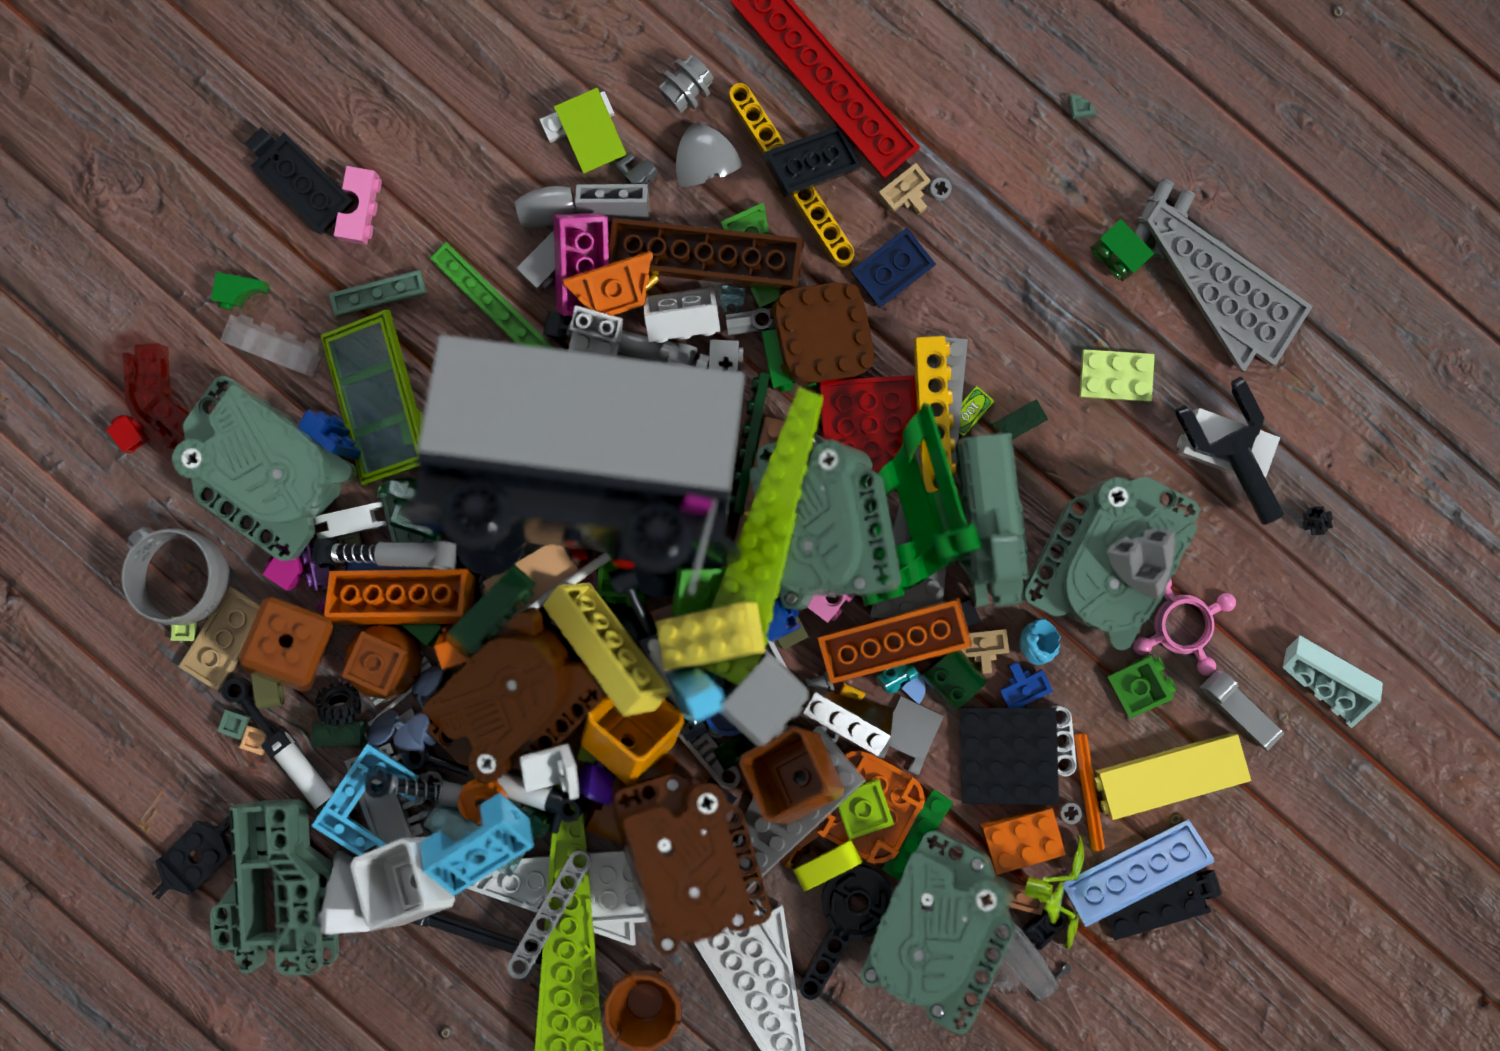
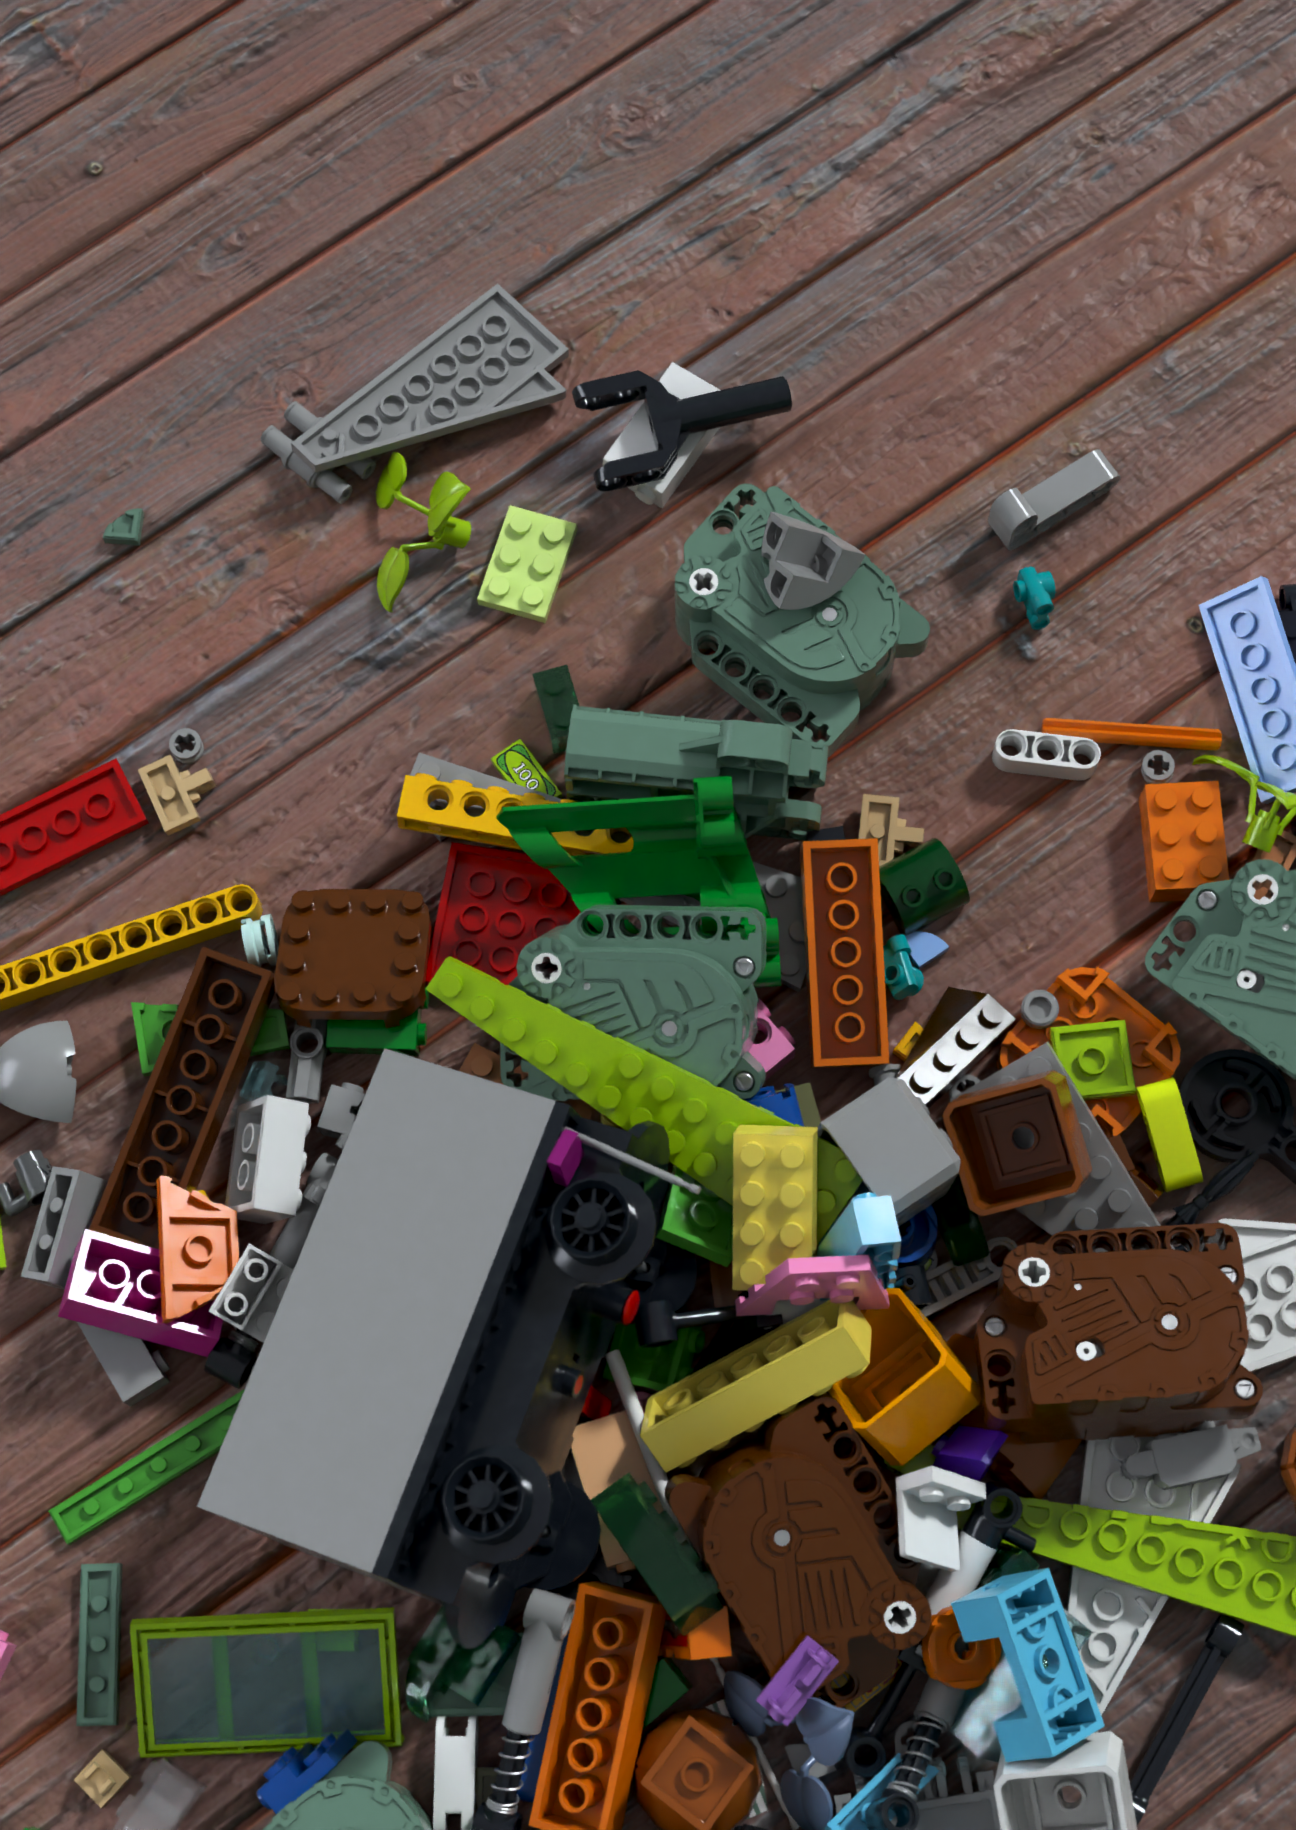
camera: 70 degrees left, 15 degrees down
light grey beam [507,849,591,979] -> none
light grey piece [515,186,577,228] -> none
black plate [762,126,862,198] -> none
dark blue plate [851,227,936,309] -> none
light grey flag [874,696,944,775] -> none
green plate [881,788,954,882] -> none
black plate [960,707,1060,805] -> none
blue hinge [999,661,1053,707] -> none
medium azure hair [1019,618,1061,665] -> none
green brick [1091,219,1154,281] -> none
light yellow brick [1094,732,1251,820] -> none
bright green plate [1107,653,1176,719] -> none
bright pink piece [1133,579,1236,676] -> none
light aqua wedge [1283,635,1383,728] -> none
black gear [1302,506,1333,535] -> none
none -> tan tile [74,1749,133,1808]
none -> light aqua wheel [241,914,279,967]
none -> lime plant [376,451,471,613]
none -> bright pink wing [735,1255,890,1316]
none -> medium lavender hinge [755,1635,839,1726]
none -> teal plate [1013,567,1056,630]
none -> light grey tile [1020,990,1059,1029]
none -> light grey hinge [1120,1421,1262,1490]
none -> black piece [1163,1150,1260,1252]

